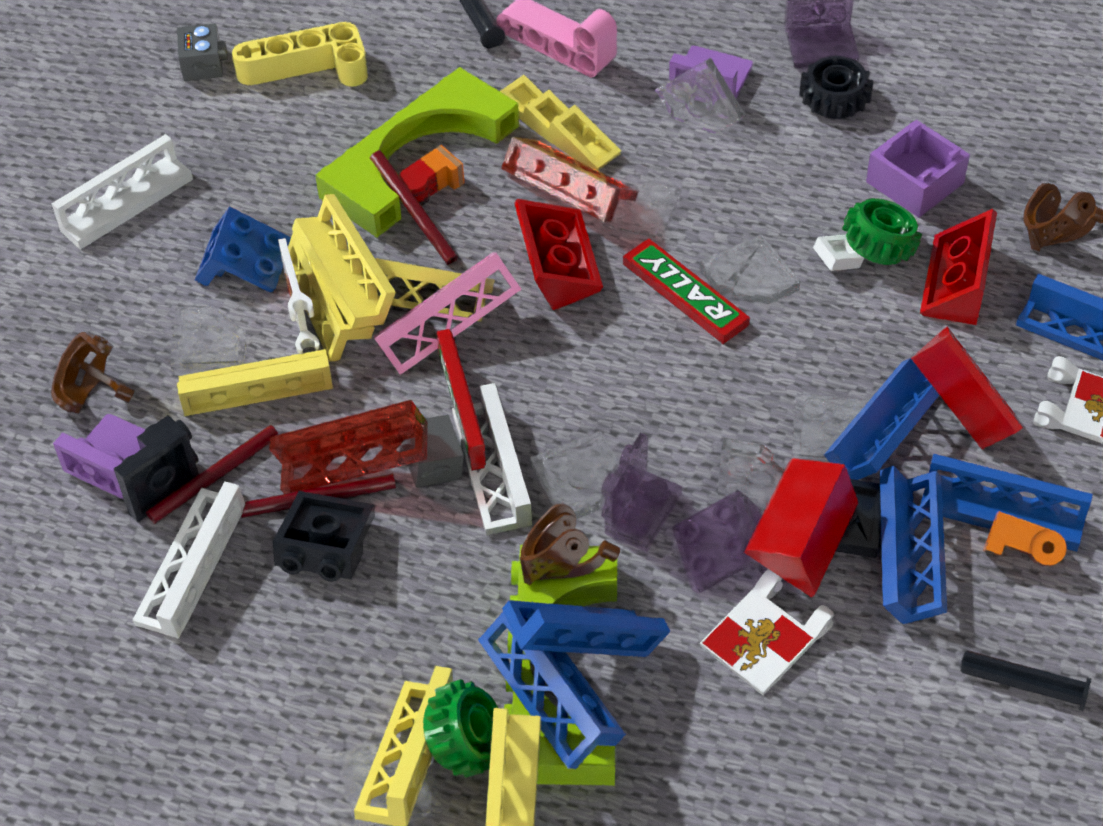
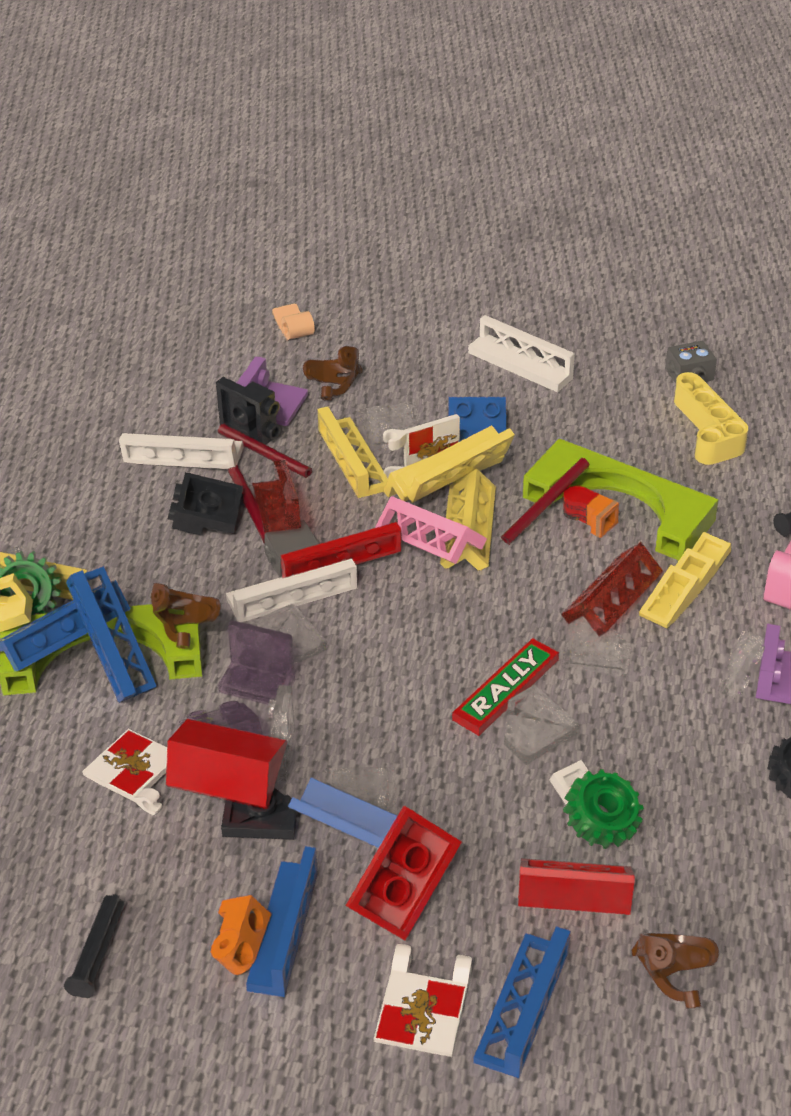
camera: 80 degrees right, 10 degrees down
red slope [514,198,603,310] -> none
medium lavender container [866,119,970,218] -> none
blue fence [880,466,948,624] -> none

